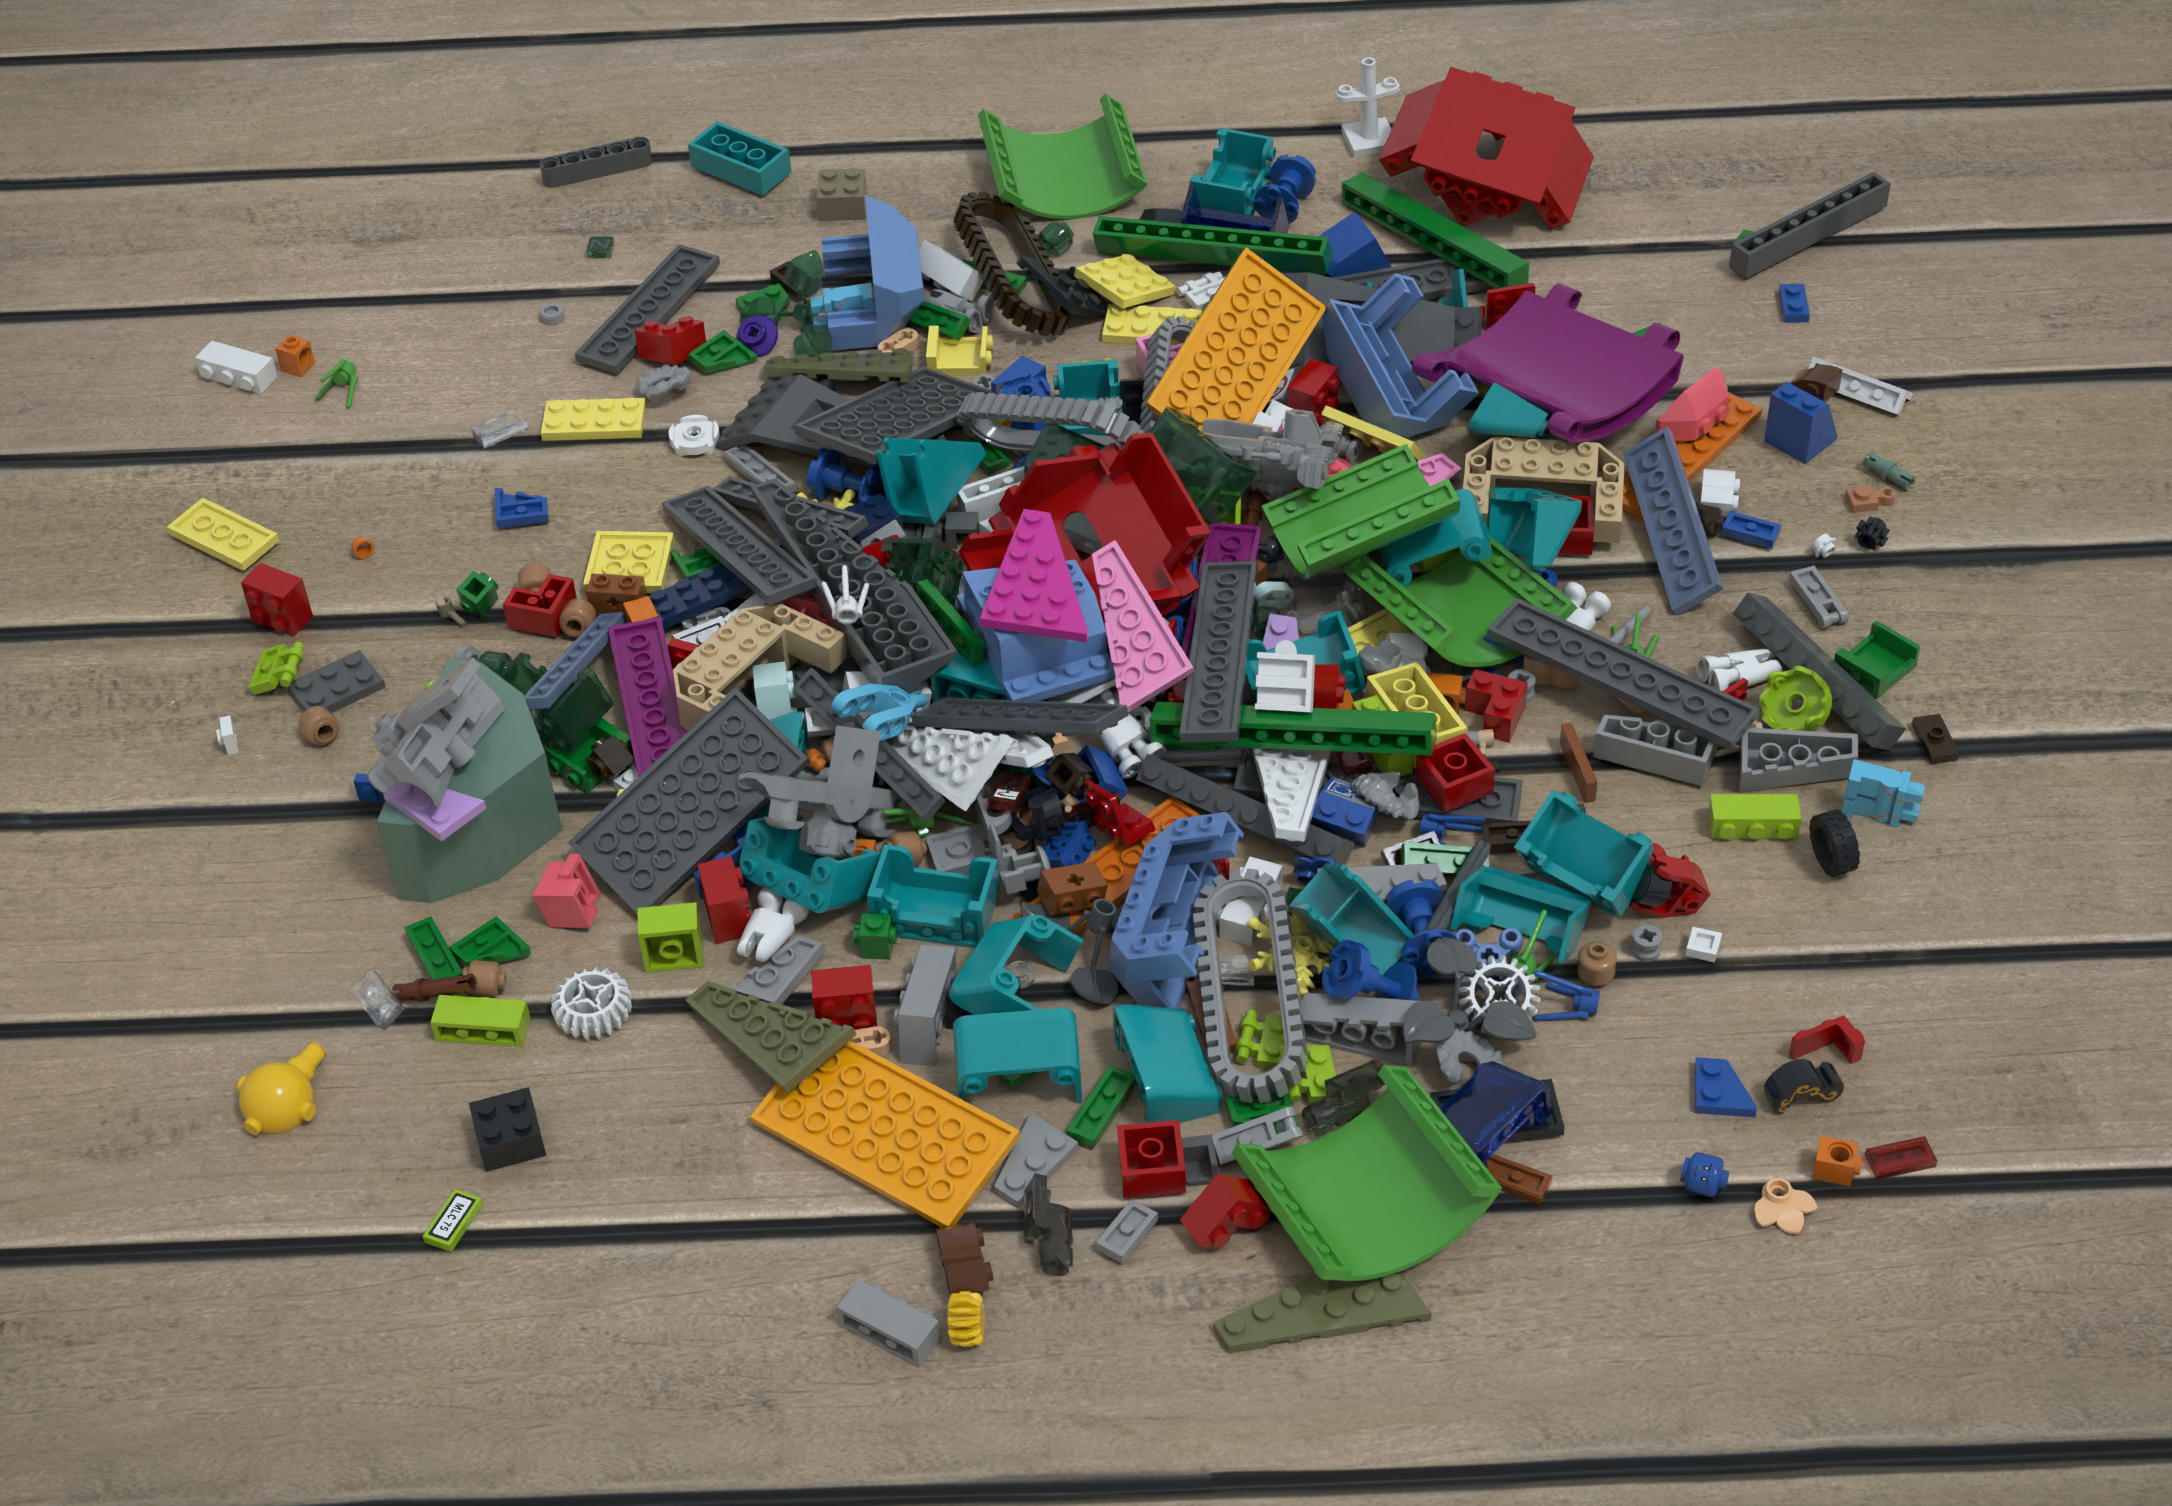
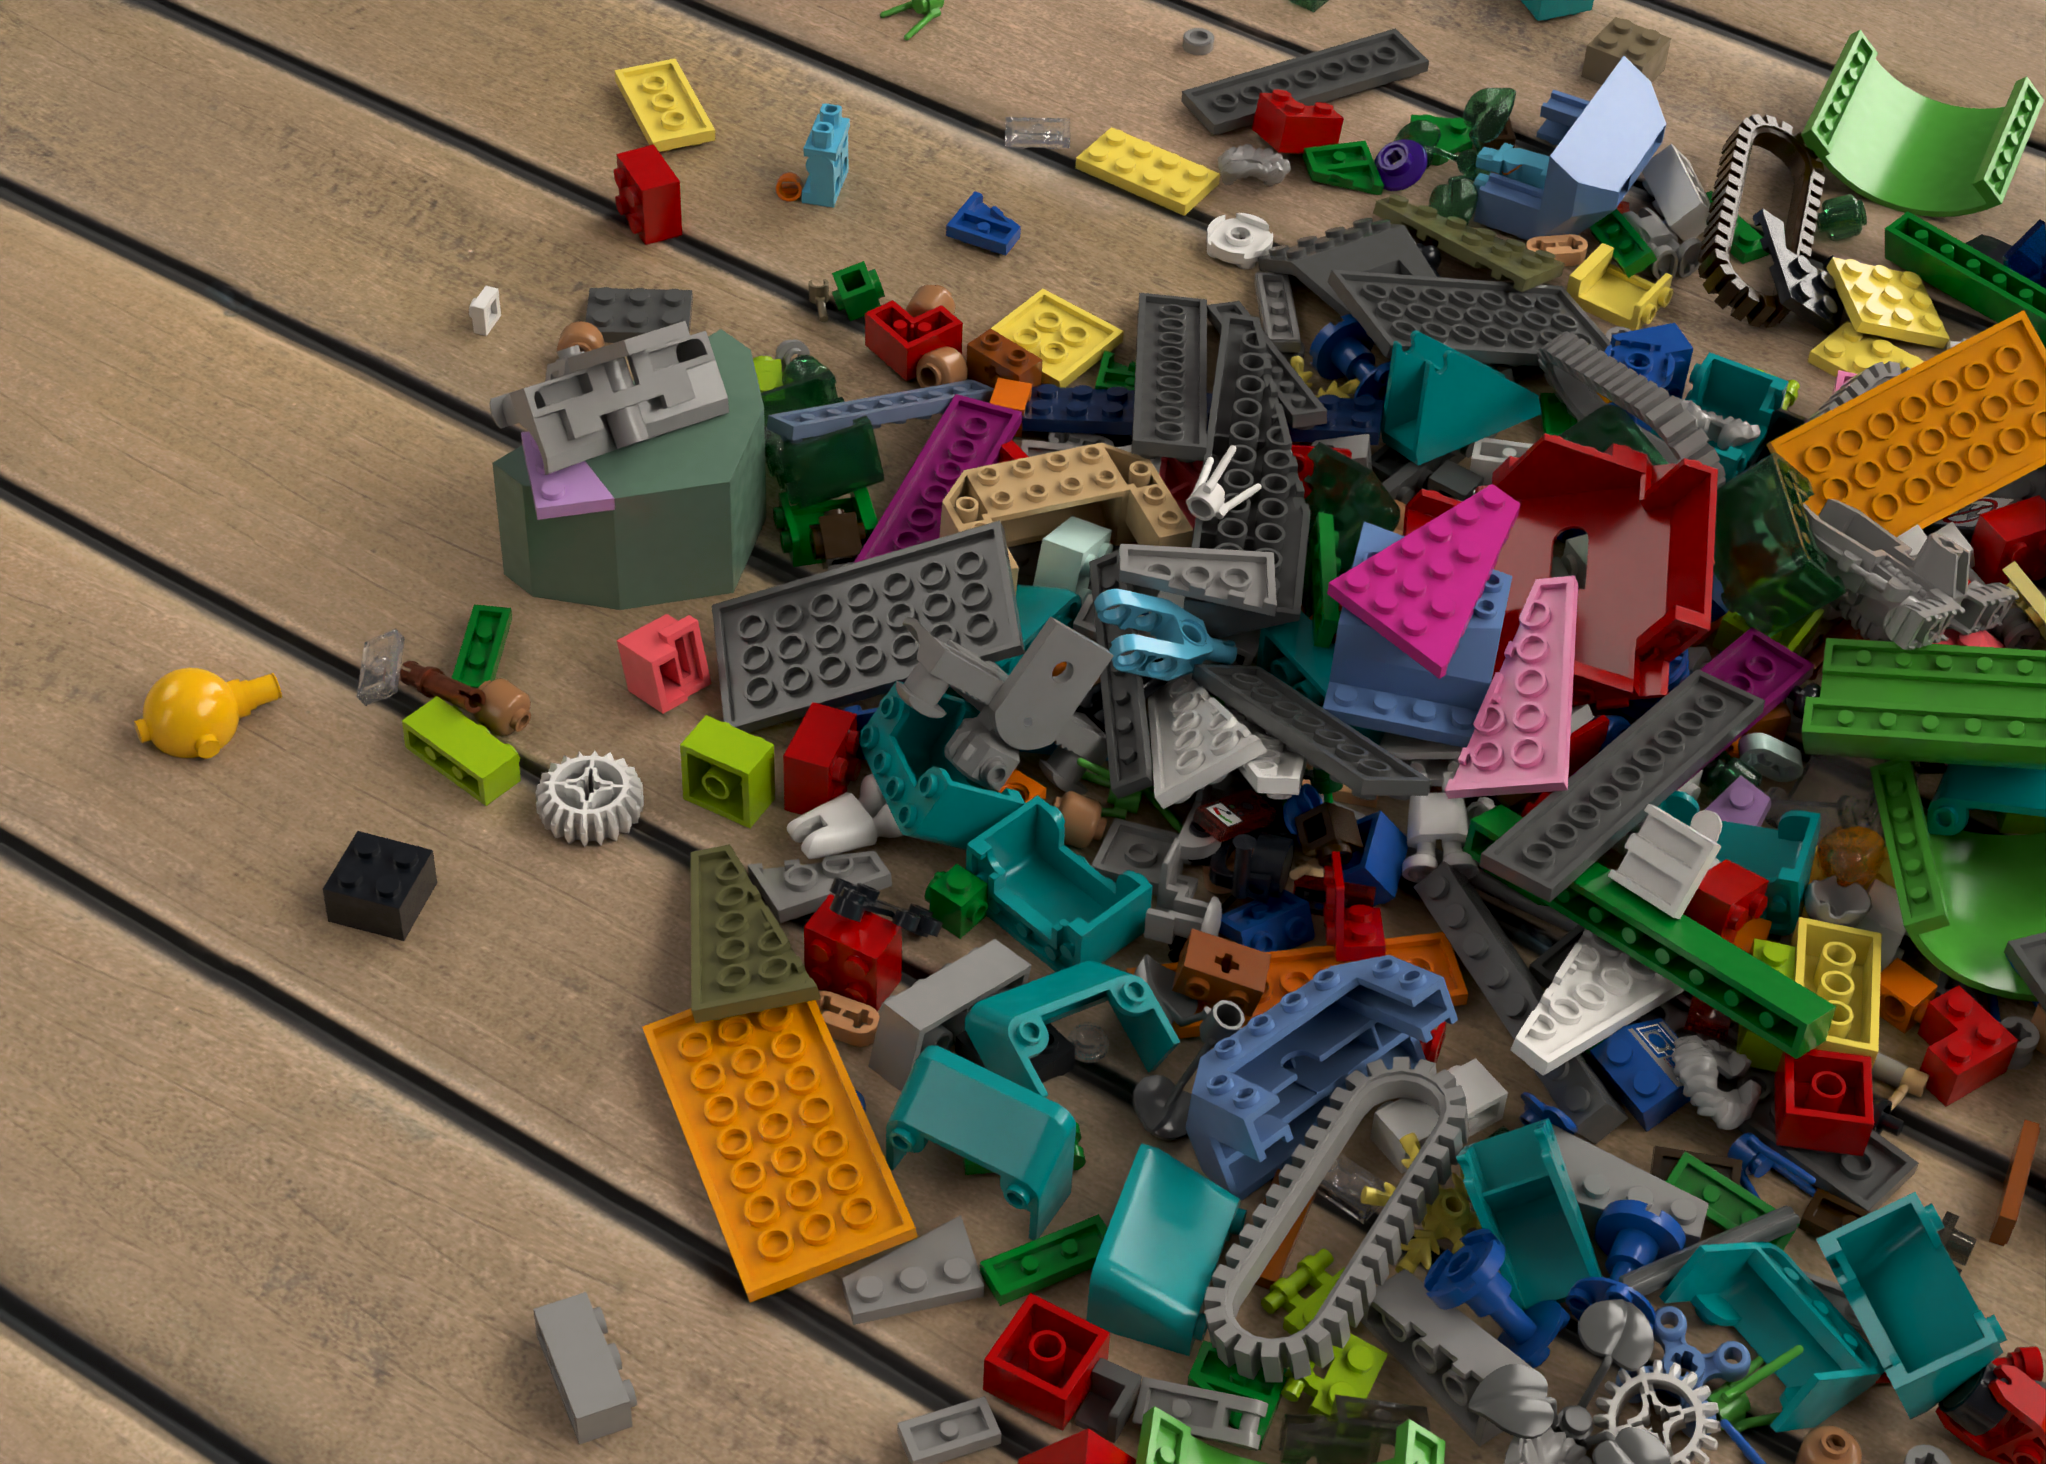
camera: 30 degrees right, 0 degrees up
lime plate [248,642,304,695] -> none
tile [422,1189,484,1252] -> none
green wing [449,916,531,967] -> none
reddish brown brick [935,1221,993,1295] -> none
yellow gear [947,1291,985,1347] -> none
clear smoke plate [1024,1173,1073,1276] -> none
none -> medium azure hips [802,103,850,208]
none -> black plant [829,877,943,937]
none -> light grey wing [1119,544,1277,617]
none -> clear orange piece [1816,826,1885,887]

